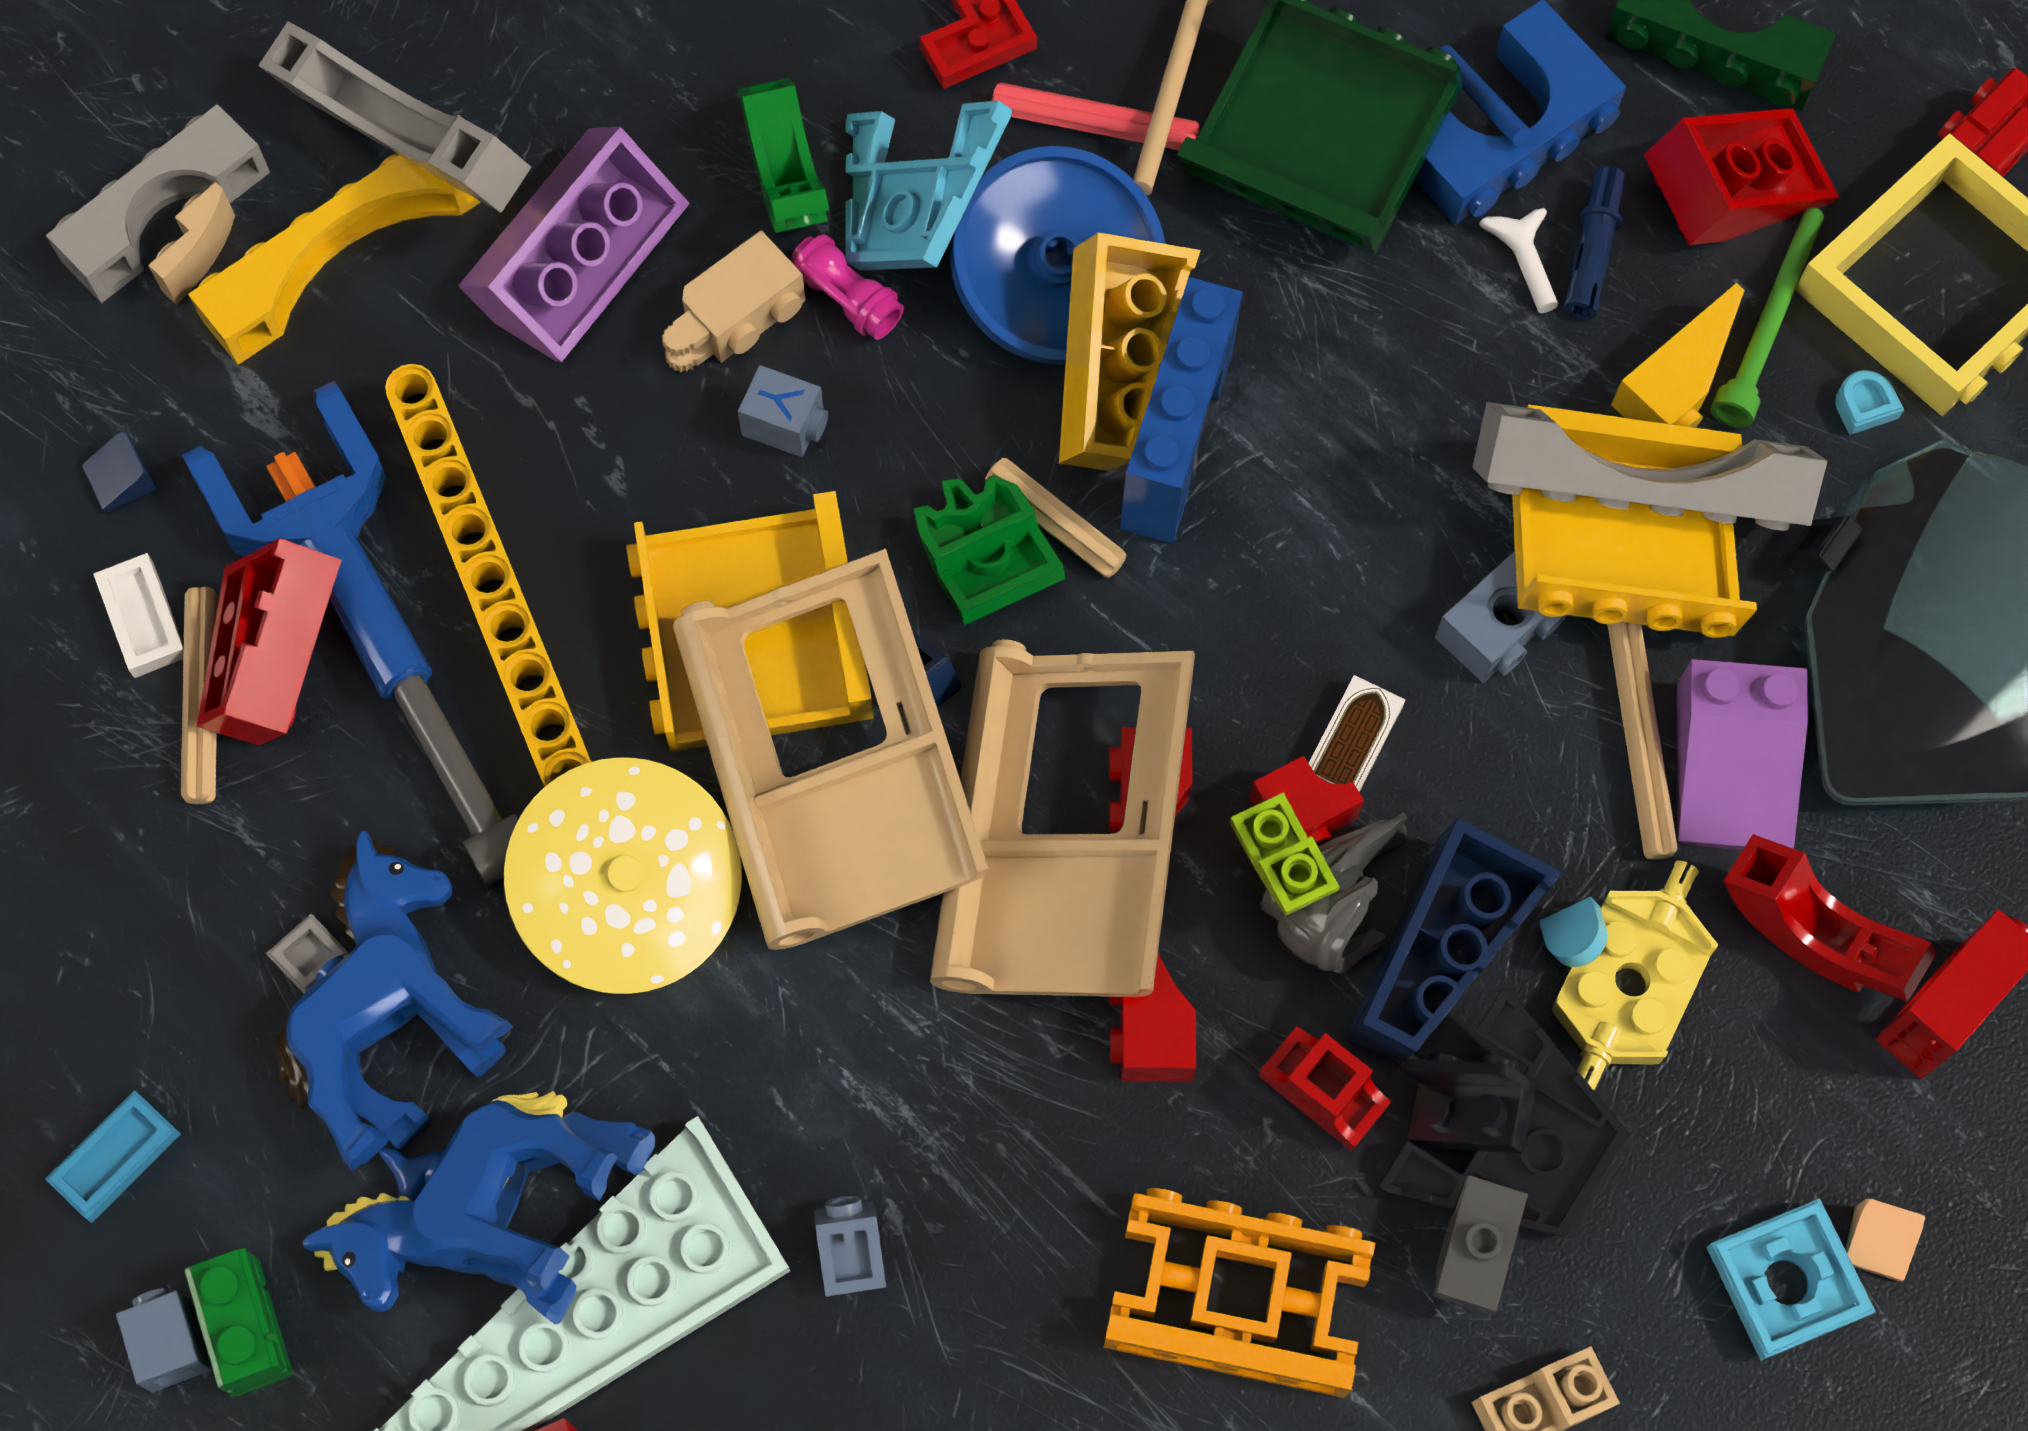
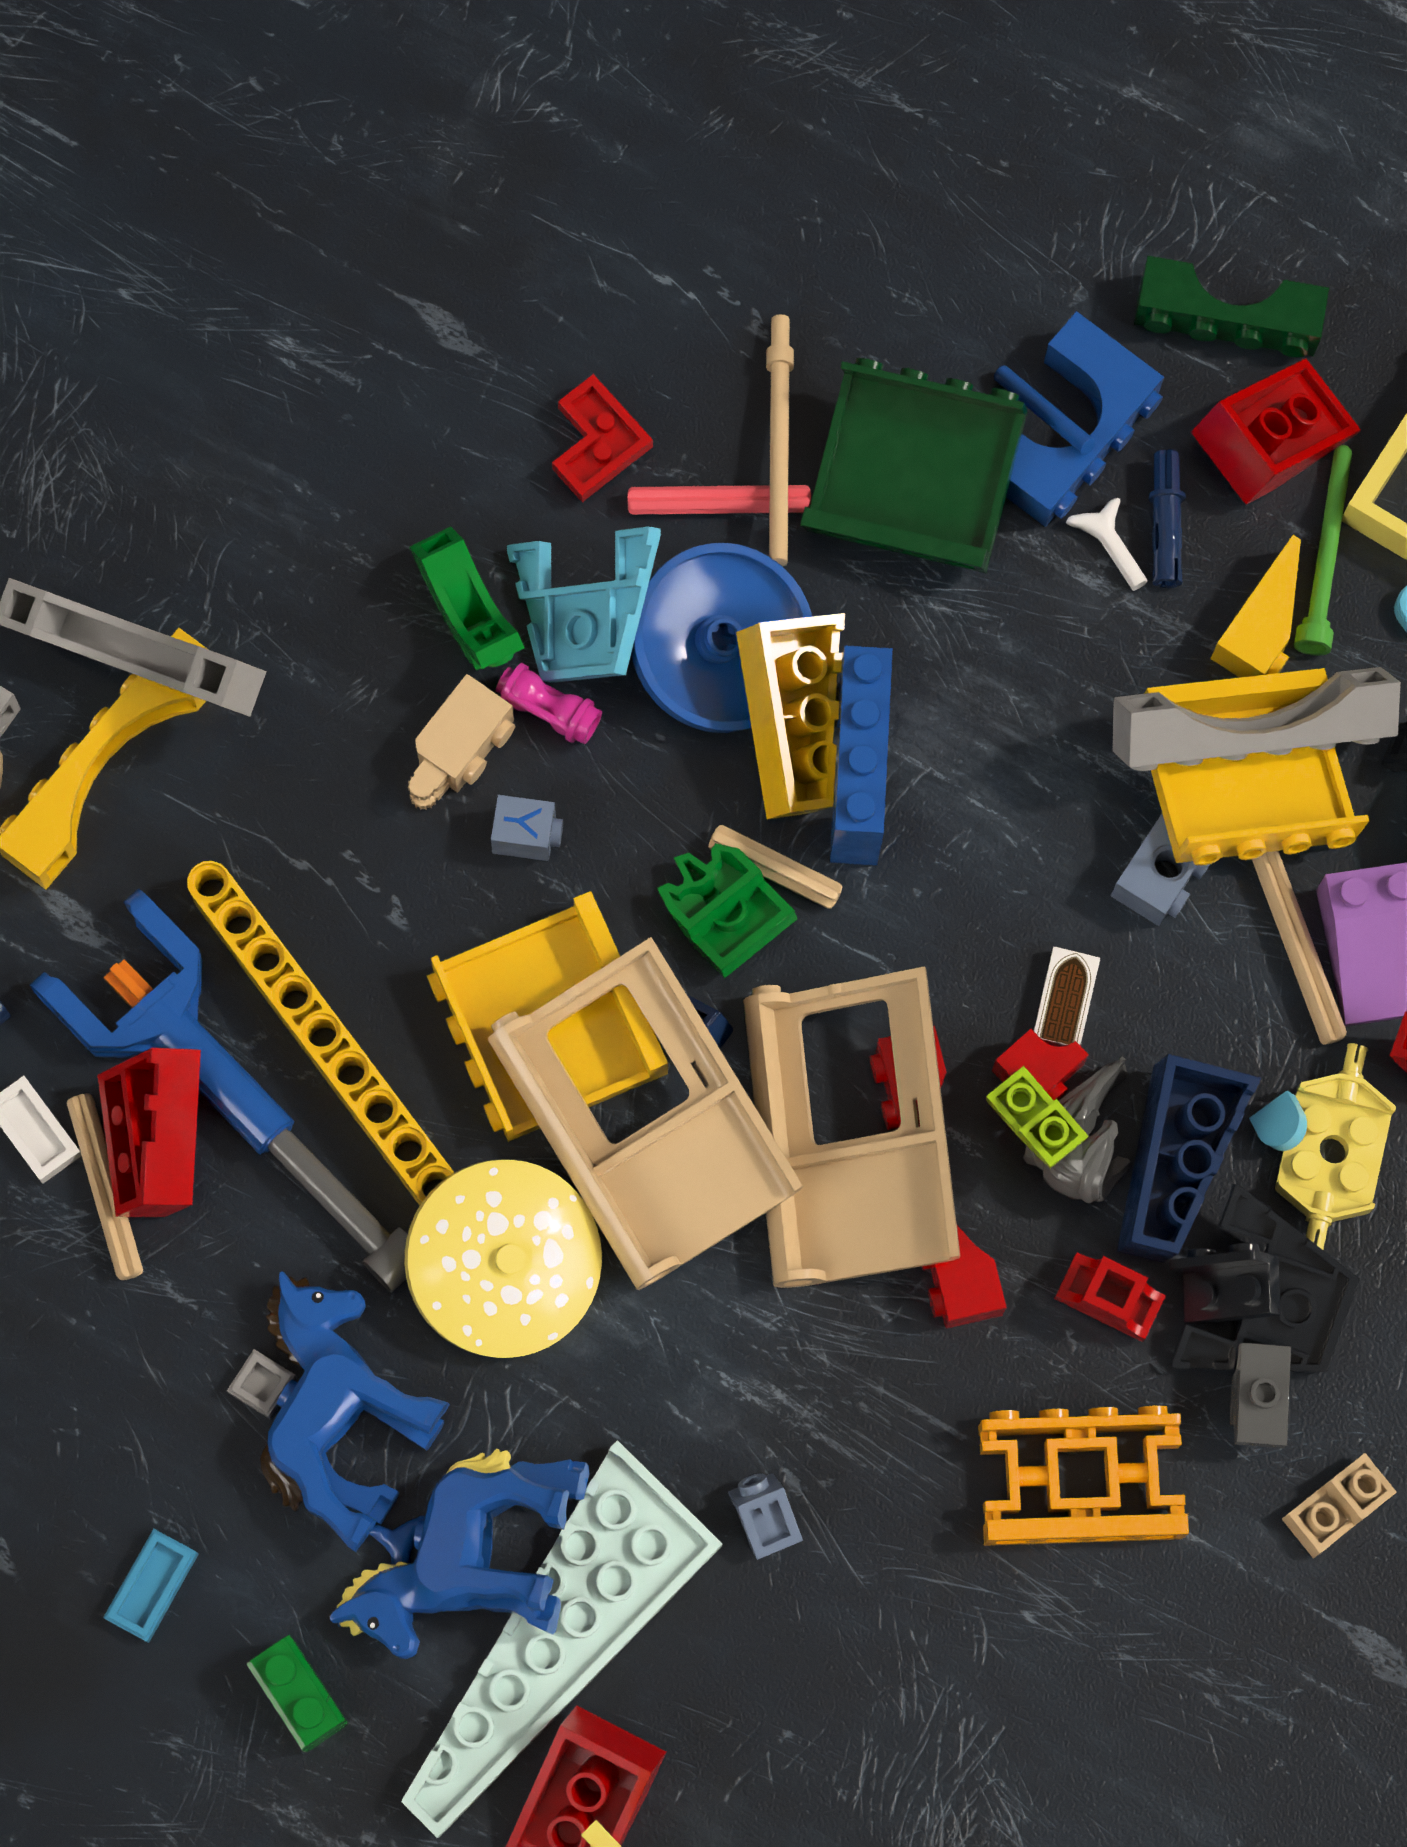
camera: 15 degrees left, 5 degrees up
sand blue brick [116,1288,212,1393] -> none
medium lavender slope [458,127,690,362] -> none

